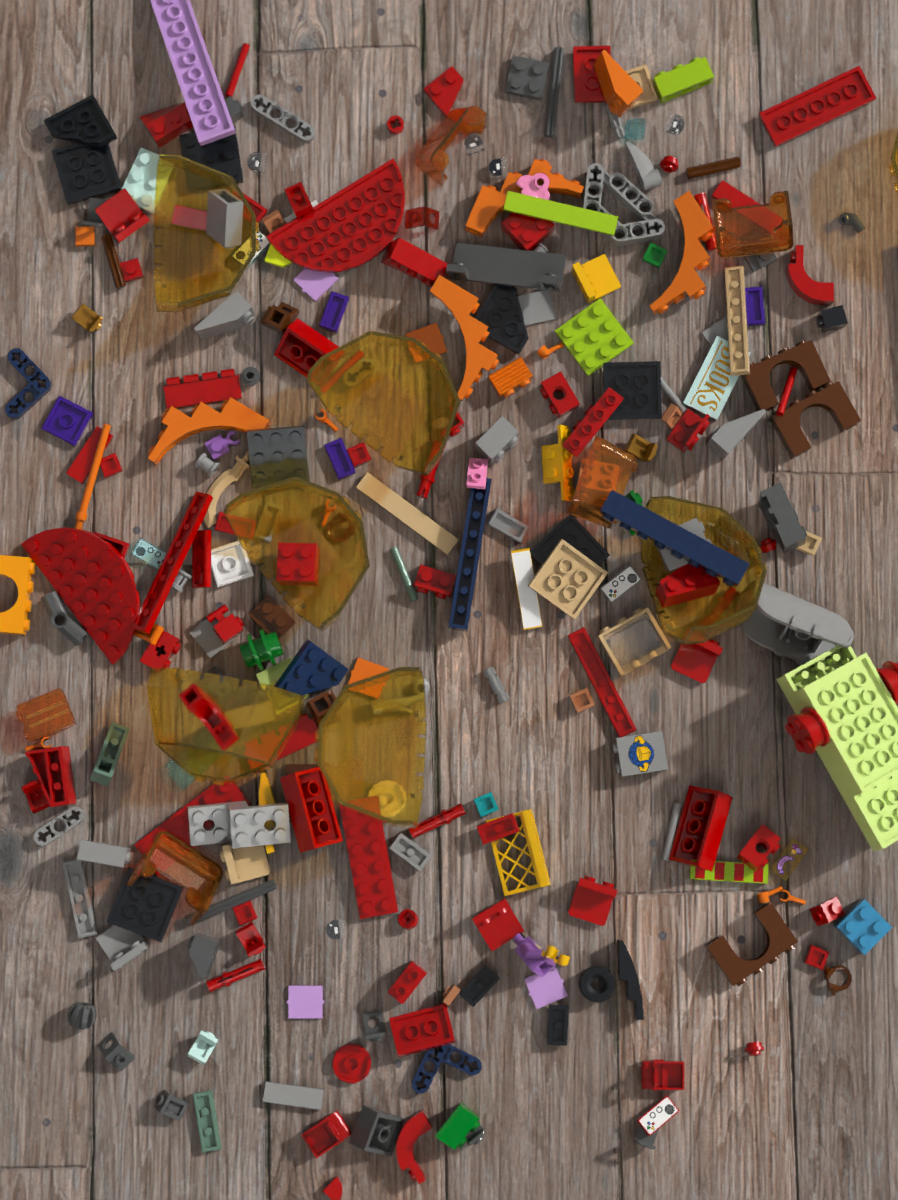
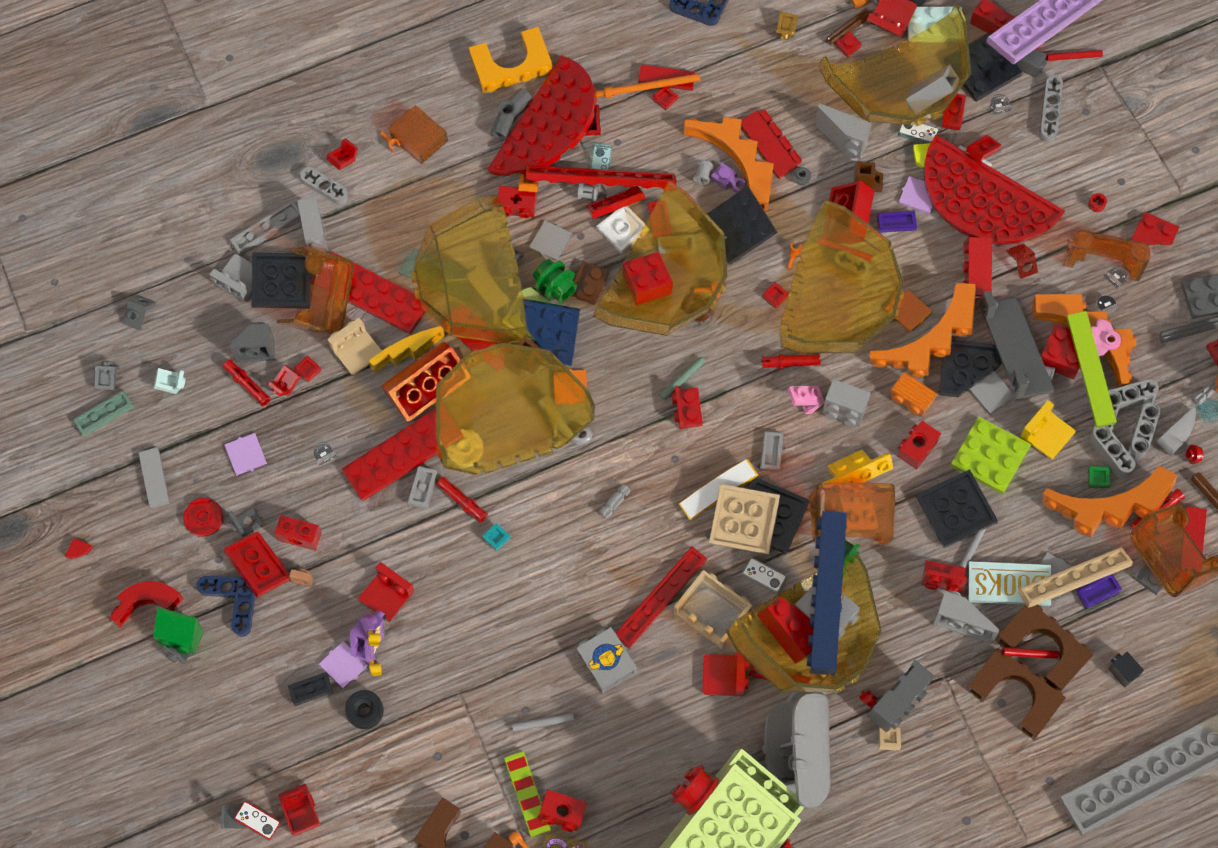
camera: 70 degrees right, 15 degrees down
red wedge [25,746,77,807] -> none
dark purple tile [41,396,93,447] -> none
dark grey piece [67,1002,97,1029] -> none
sand green slope [89,722,130,787] -> none
red tile [172,204,207,230] -> none
red arch [178,683,240,751] -> none
dark grey axle [185,879,277,925] -> none
light grey bracket [187,801,291,848] -> none
tan sword [204,451,250,528] -> none
red brick [206,604,244,645] -> none
nougat plate [261,210,286,234] -> none
red piece [301,1110,352,1159] -> none
dark purple tile [324,438,356,480] -> none
dark grey slope [349,1105,405,1157] -> none
tan tile [356,472,459,556] -> none
red tile [398,909,418,930] -> none
red bracket [441,405,465,439] -> none
dark blue brick [448,478,492,632] -> none
black plate [459,965,500,1007] -> none
red plate [477,813,520,845] -> none
yellow fence [486,809,551,896] -> none
orange hand [537,343,564,359] -> none
red bracket [563,387,624,457] -> none
red bracket [568,875,617,926] -> none
nougat plate [569,688,595,713] -> none
black slope [618,940,644,1020] -> none
pearl gold bracket [624,434,658,462] -> none
nougat plate [661,403,683,430] -> none
red slope [668,785,733,872] -> none
red arch [786,245,834,306] -> none

